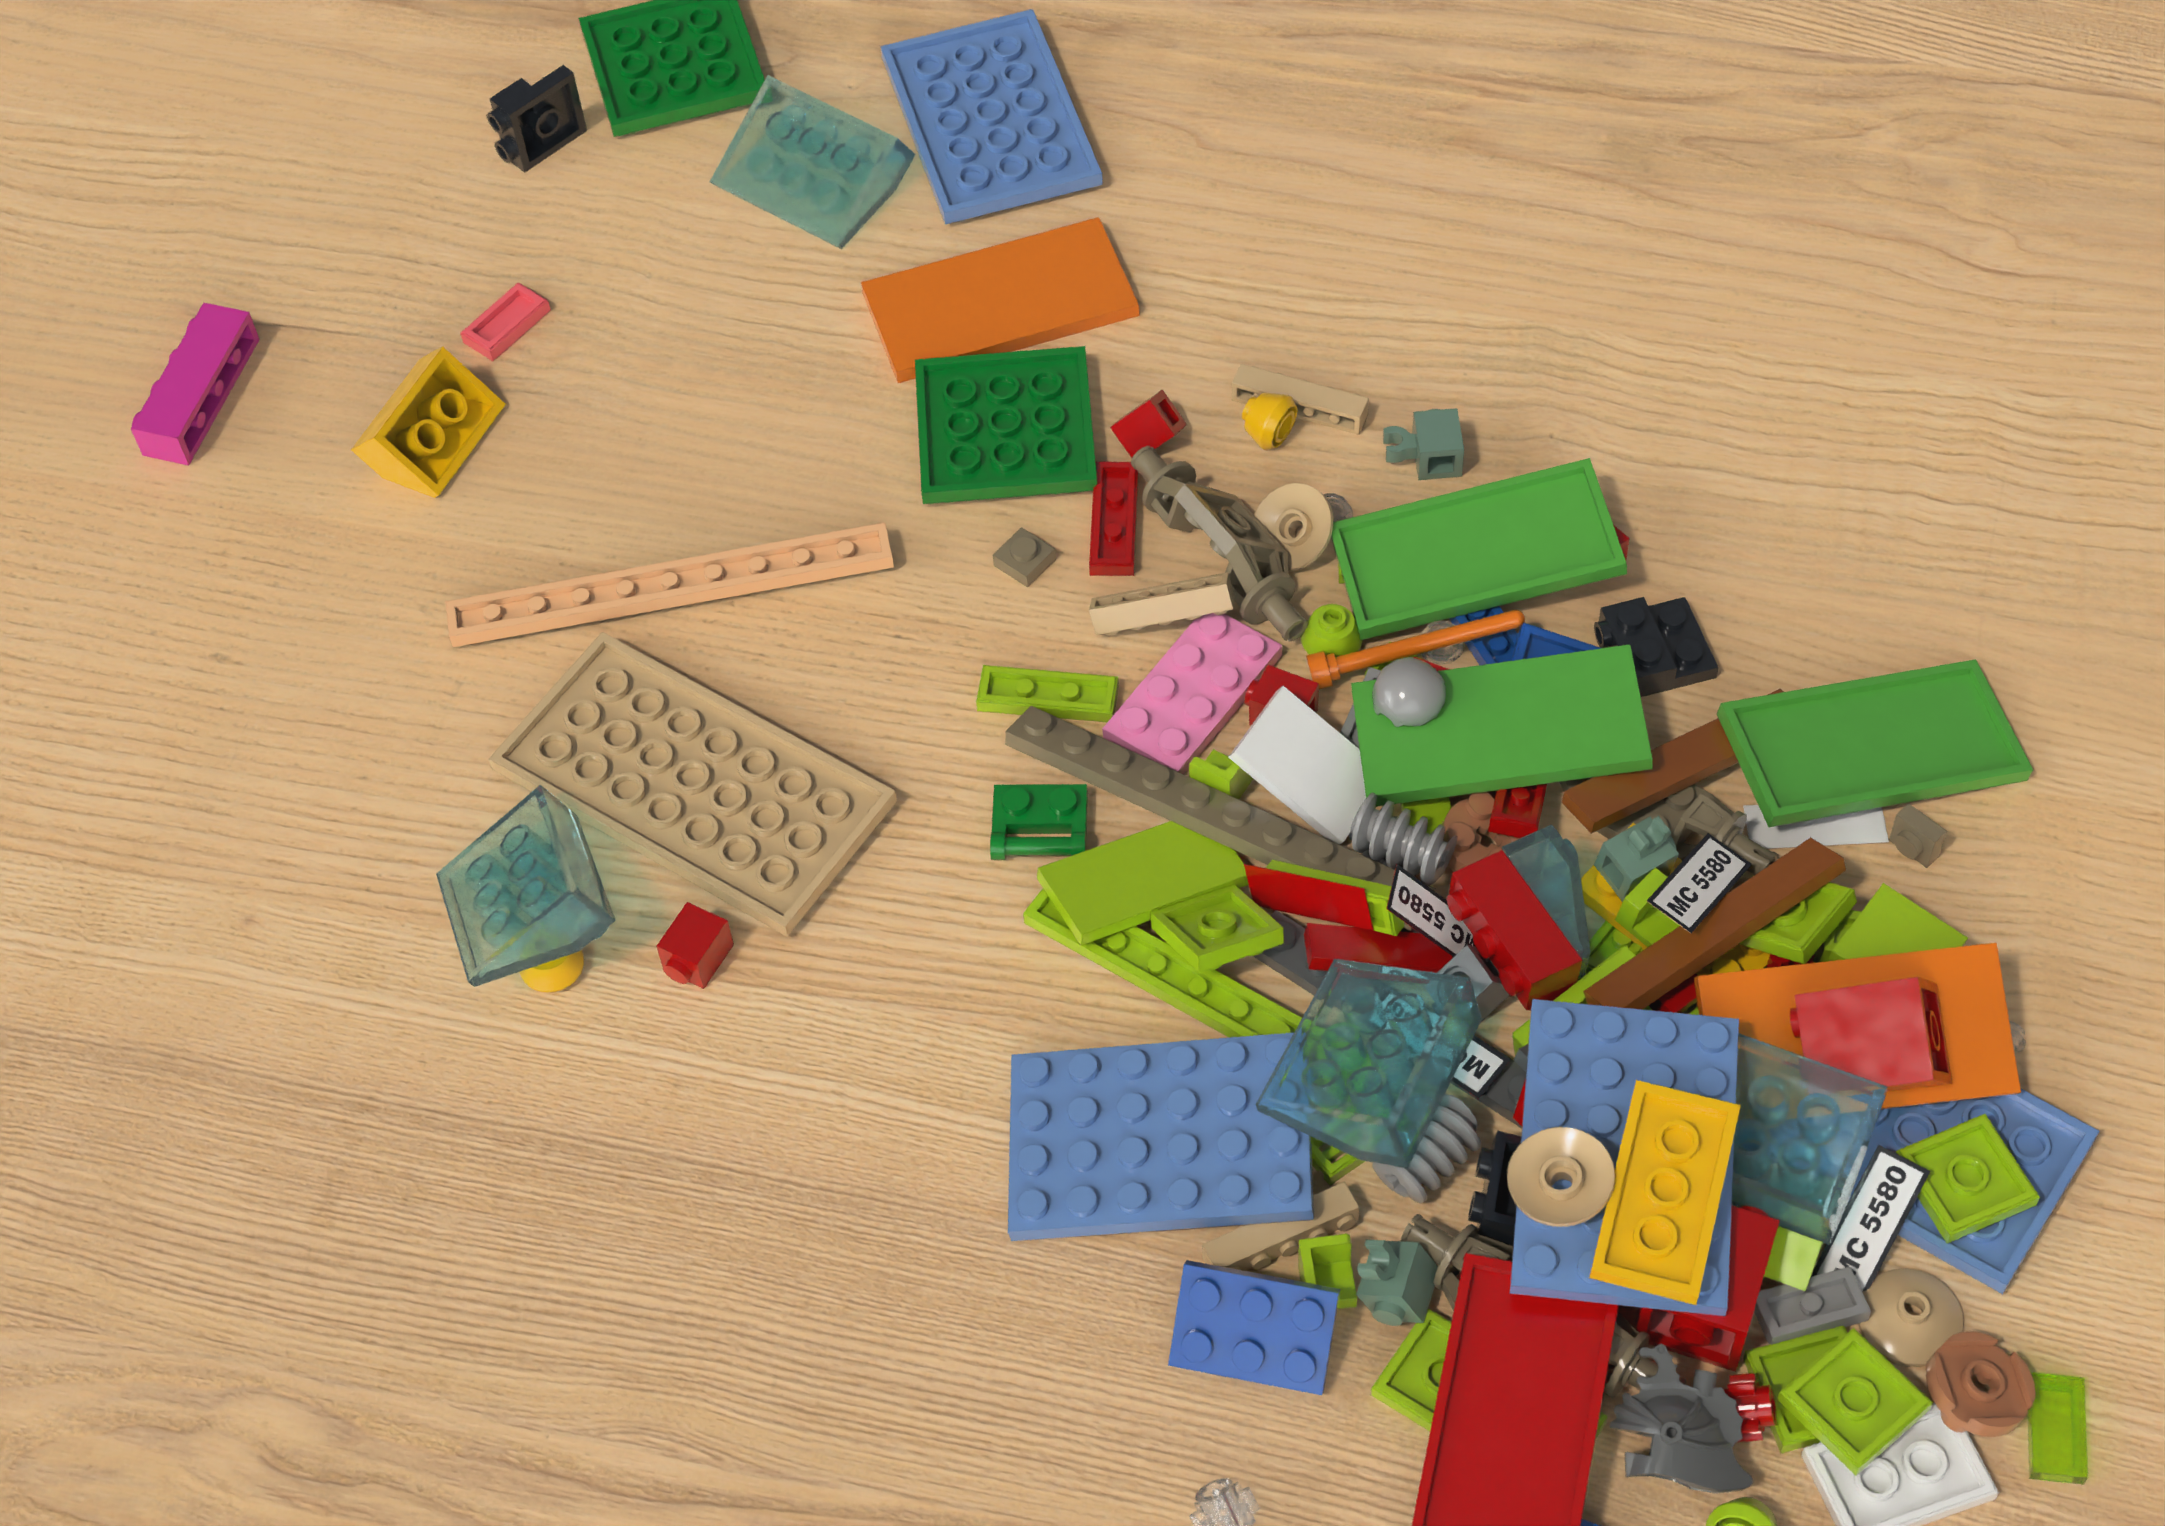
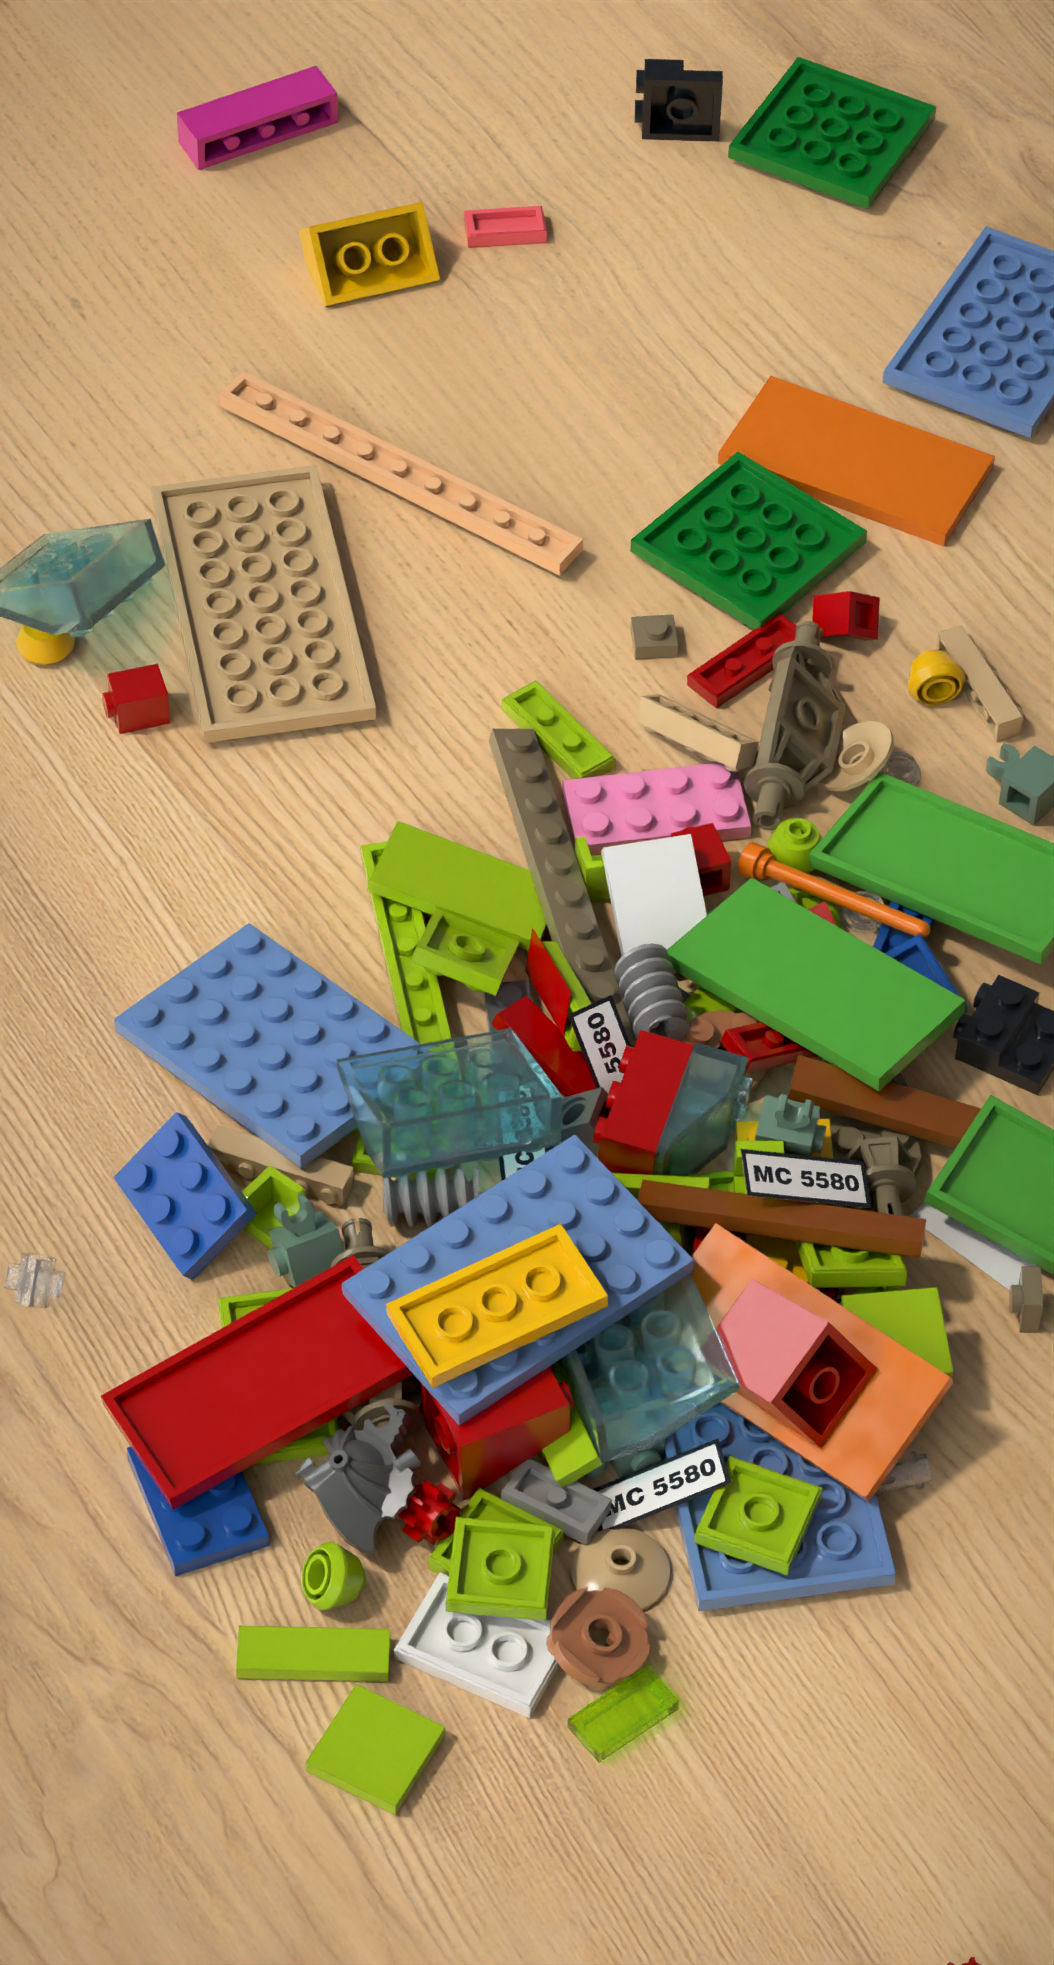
camera: 40 degrees right, 5 degrees down
clear light blue slope [710,75,916,249] -> none
green plate [990,784,1088,860] -> none
light grey hair [1372,657,1446,727] -> none
tan dish [1507,1127,1615,1227] -> none

